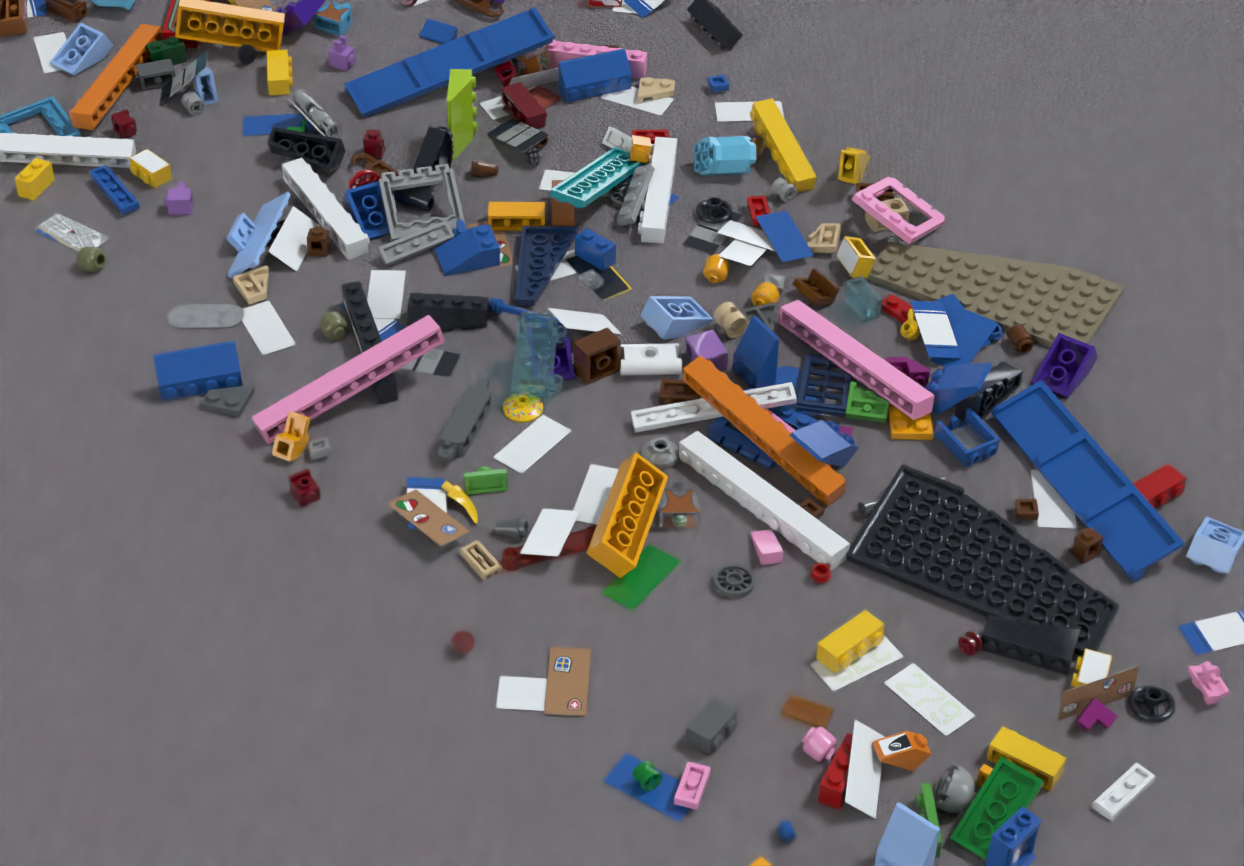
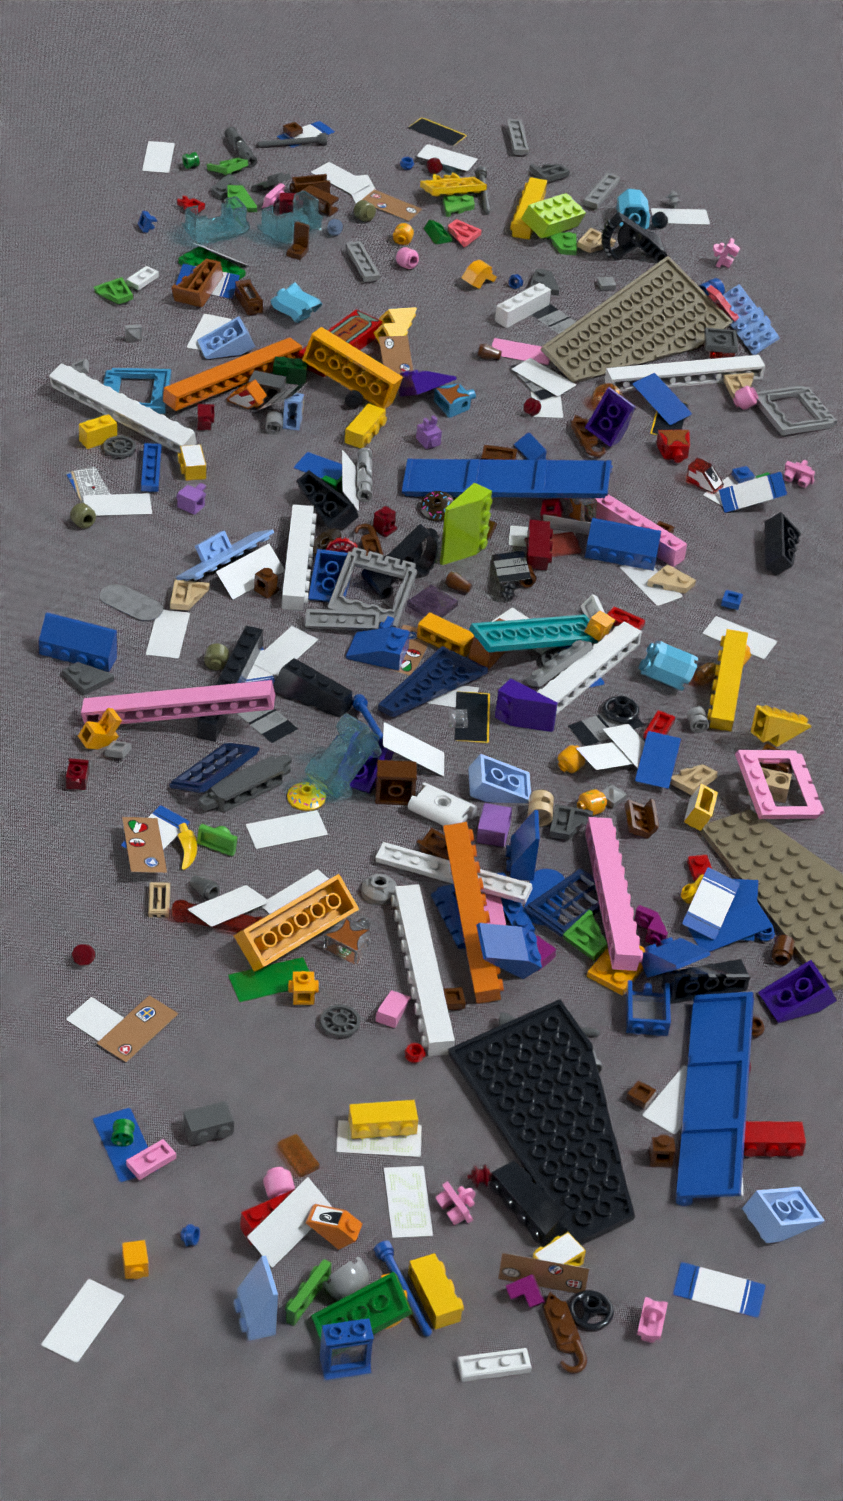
camera: 30 degrees right, 0 degrees up
blue brick [575,228,616,271] -> none
clear light blue brick [844,276,882,322] -> none
none -> white sticker [83,493,152,516]
none -> dark grey wheel [103,436,136,459]
none -> dark blue piece [169,743,260,793]
none -> orange slope [226,379,267,409]
none -> light orange brick [288,971,319,1005]
none -> dark brown dish [311,528,341,555]
none -> blue piece [374,1241,432,1337]
none -> clear purple plate [407,584,458,618]
none -> dark brown dish [421,491,454,522]
none -> bright pink hips [435,1181,476,1225]
none -> reddish brown bracket [481,444,517,460]
none -> dark purple slope [495,678,558,732]
none -> reddish brown plate [543,1292,587,1373]

